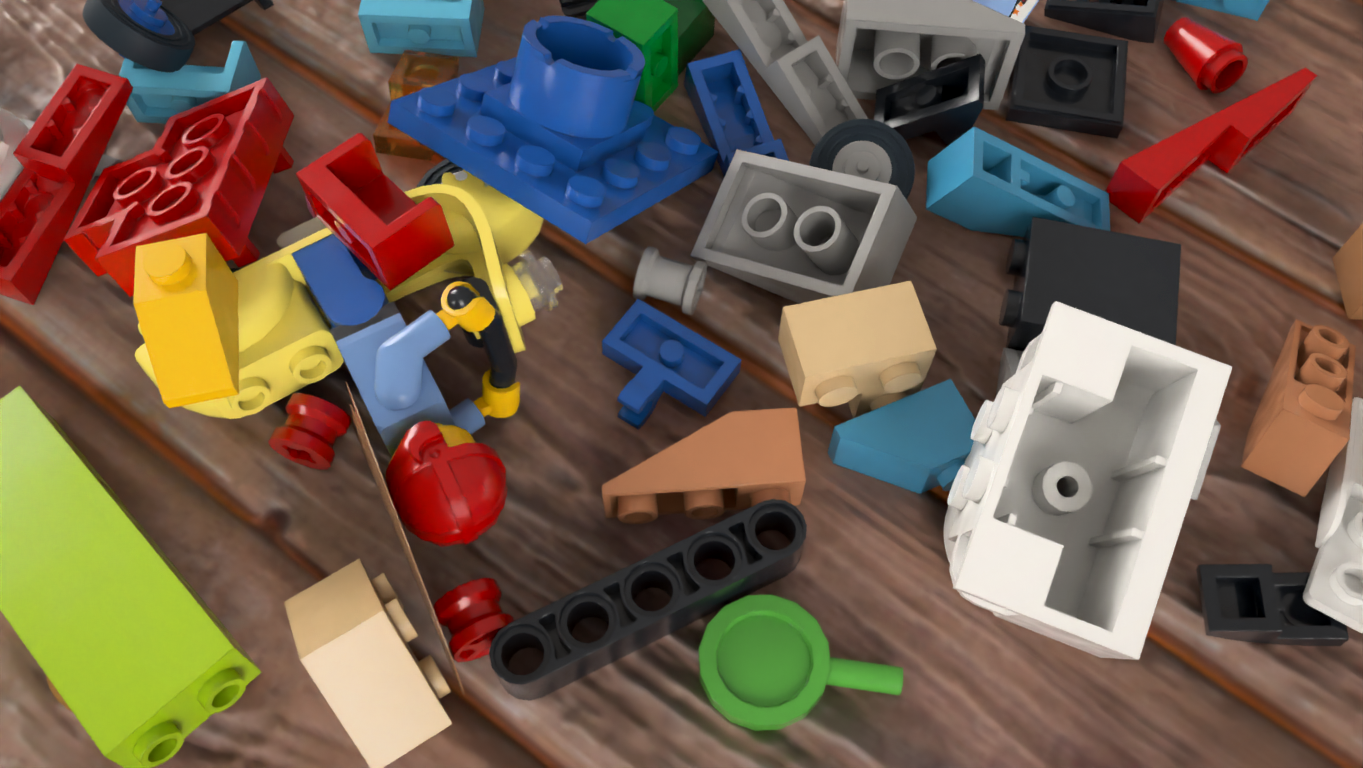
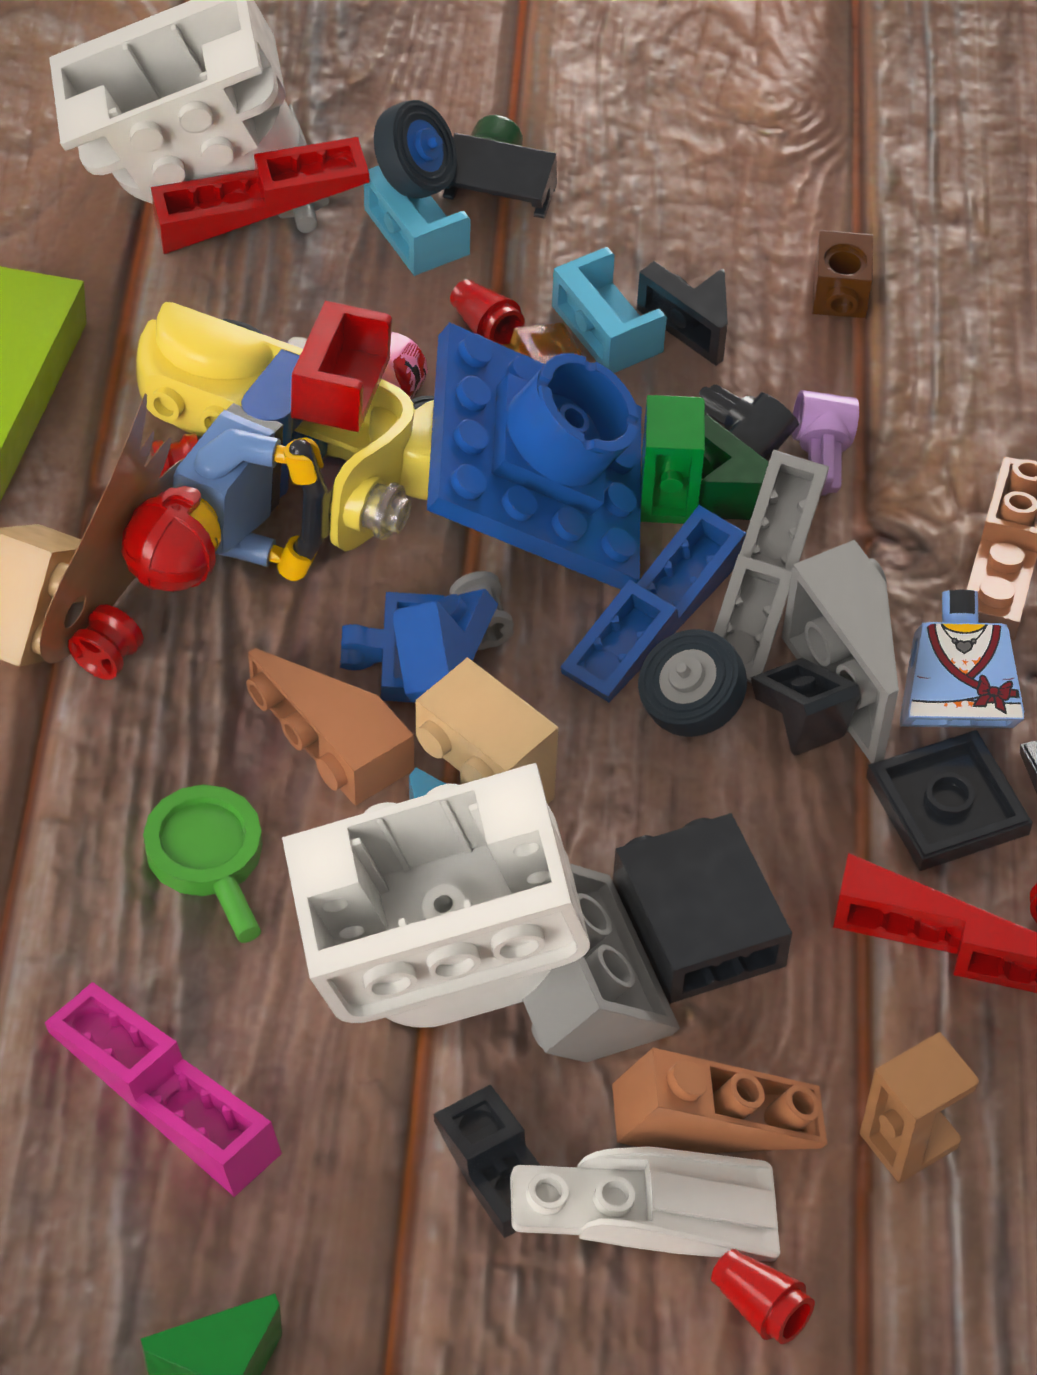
camera: 55 degrees right, 10 degrees down
red piece [64,77,295,297] -> none
yellow slope [133,233,239,408] -> none
black beam [489,499,807,701] -> none
light grey slope [690,149,917,303] -> none
dark azure slope [926,126,1110,237] -> none
none -> blue slope [393,589,498,702]
none -> red cone [450,279,525,348]

